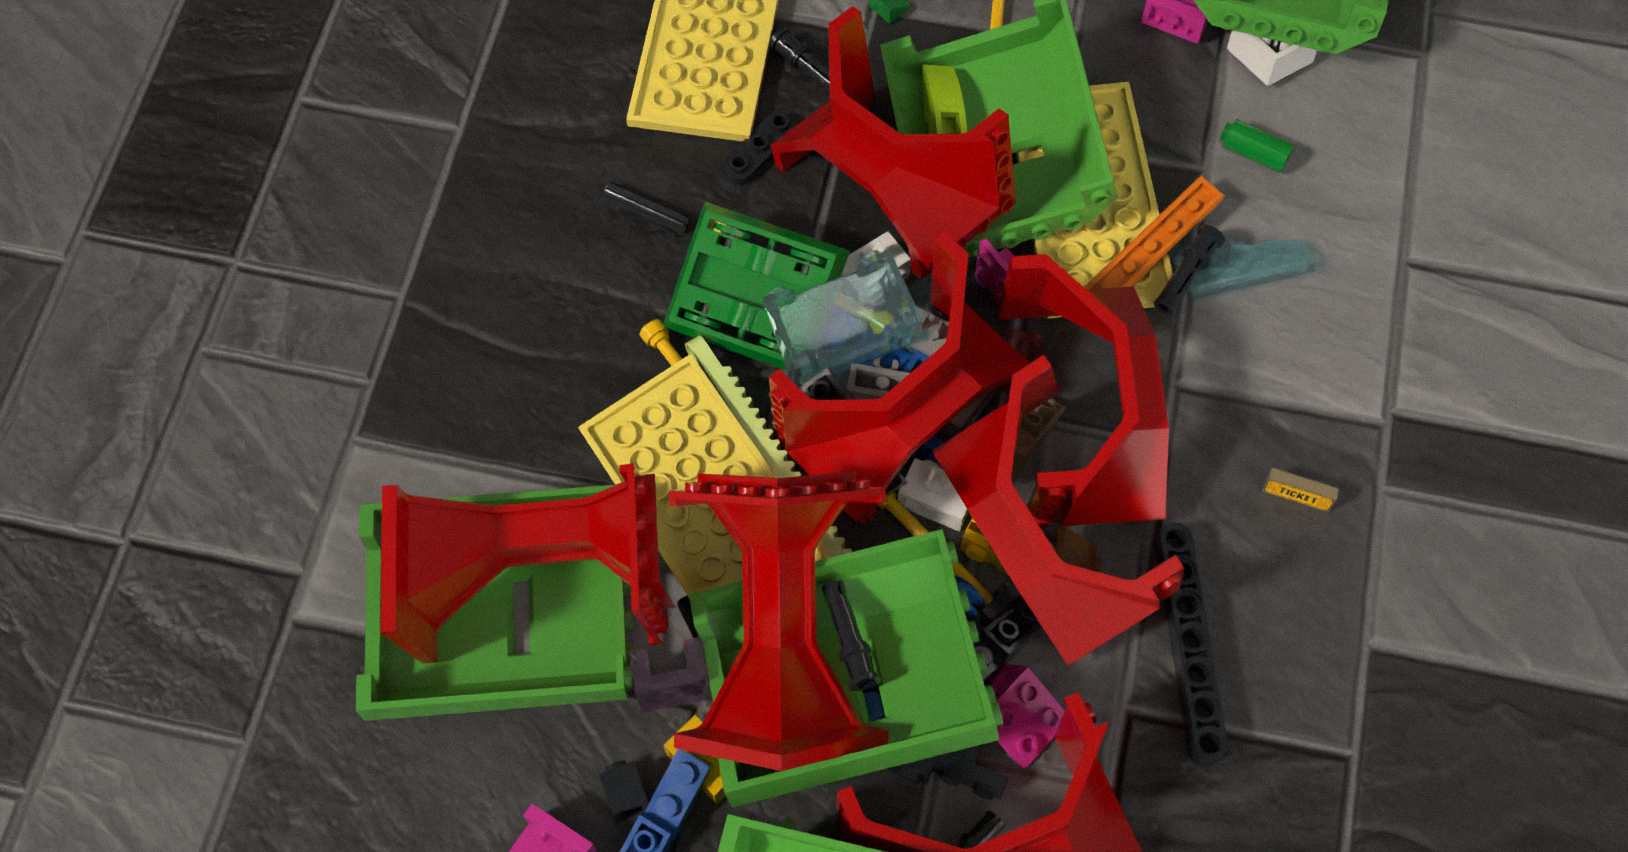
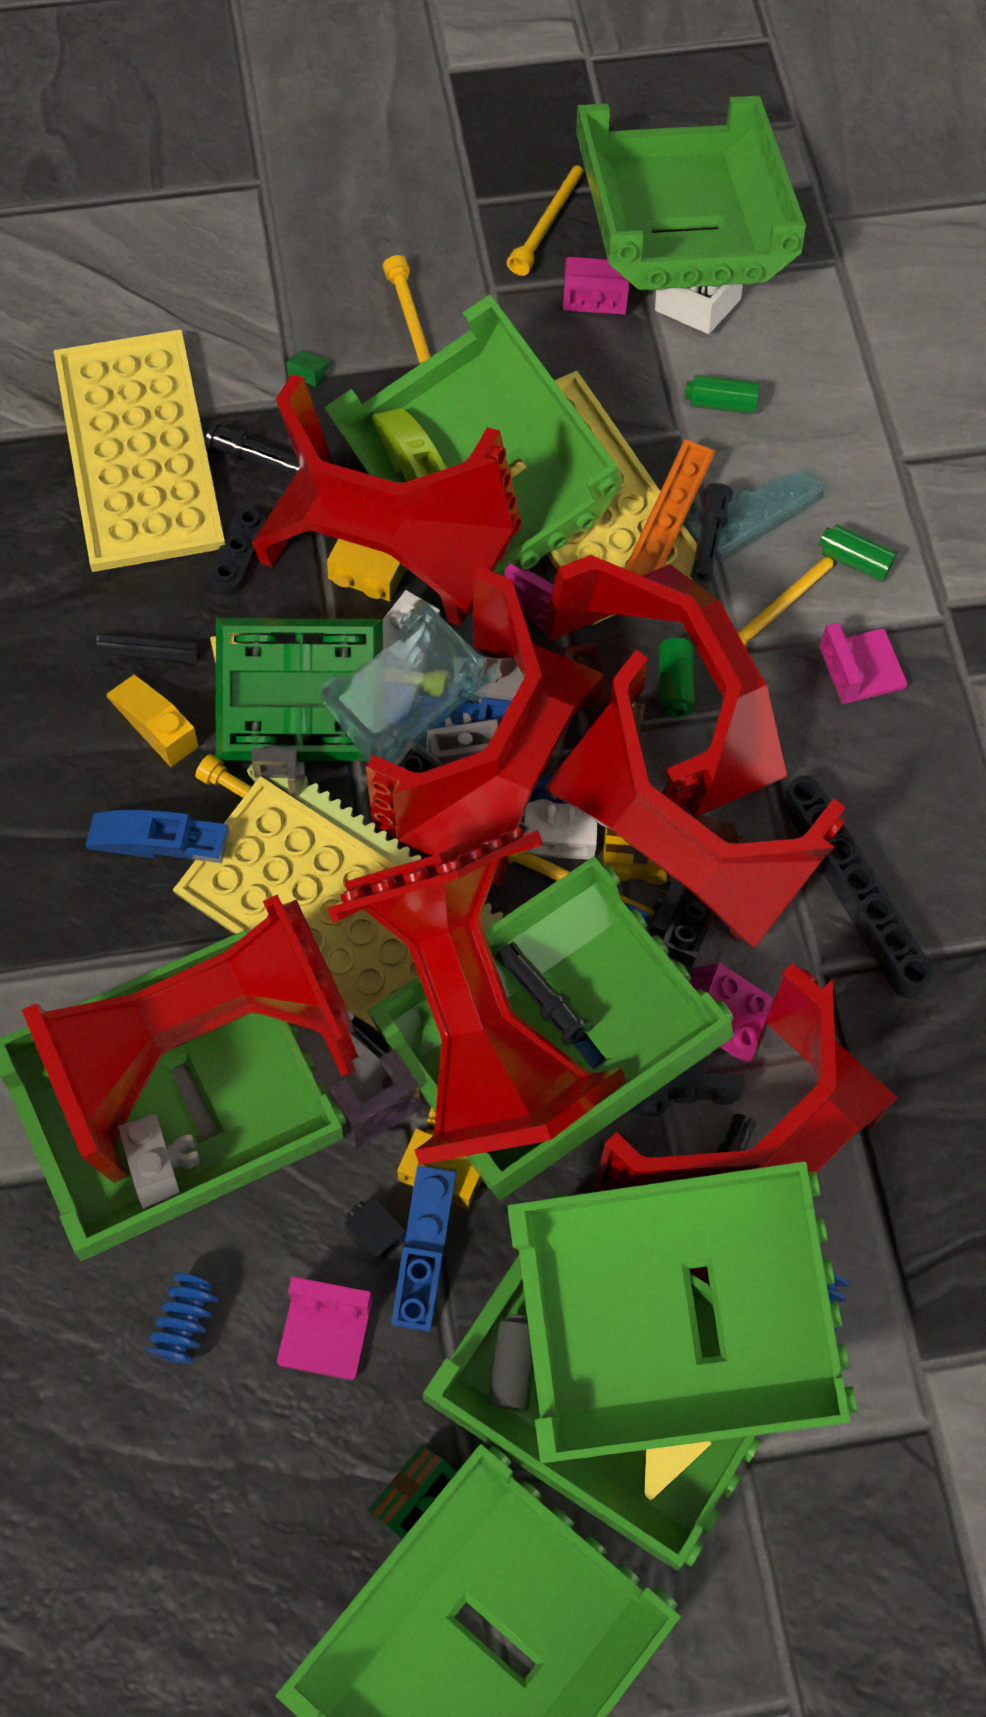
camera: 25 degrees left, 0 degrees up
tile [1262,467,1339,512] -> none
none -> blue slope [85,810,230,863]
none -> yellow slope [106,675,199,767]
none -> light grey brick [118,1114,200,1211]
none -> blue piece [144,1272,219,1364]
none -> flat silver bracket [252,745,305,796]
none -> yellow brick [327,539,406,602]
none -> green brick [658,638,695,718]
none -> yellow piece [738,557,834,647]
none -> green brick [819,524,897,582]
none -> dark pink bracket [819,623,907,704]

